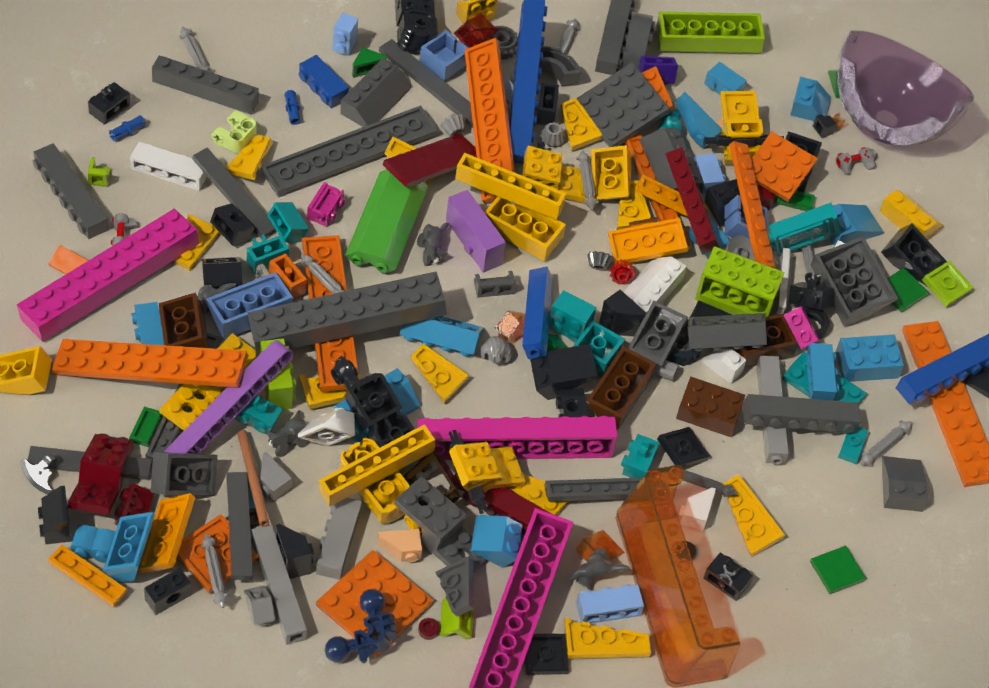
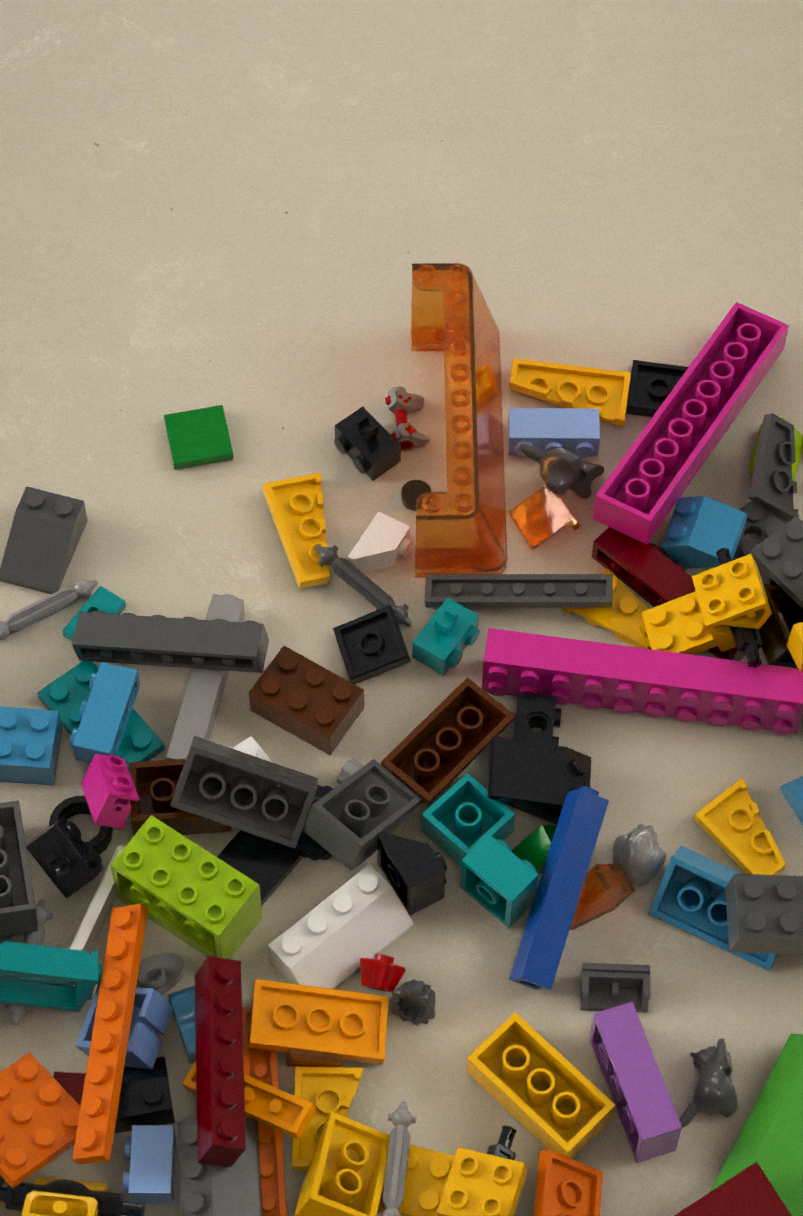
camera: 160 degrees left, 5 degrees up
yellow brick [455,153,567,220] -> none
none -> light grey piece [385,386,431,451]

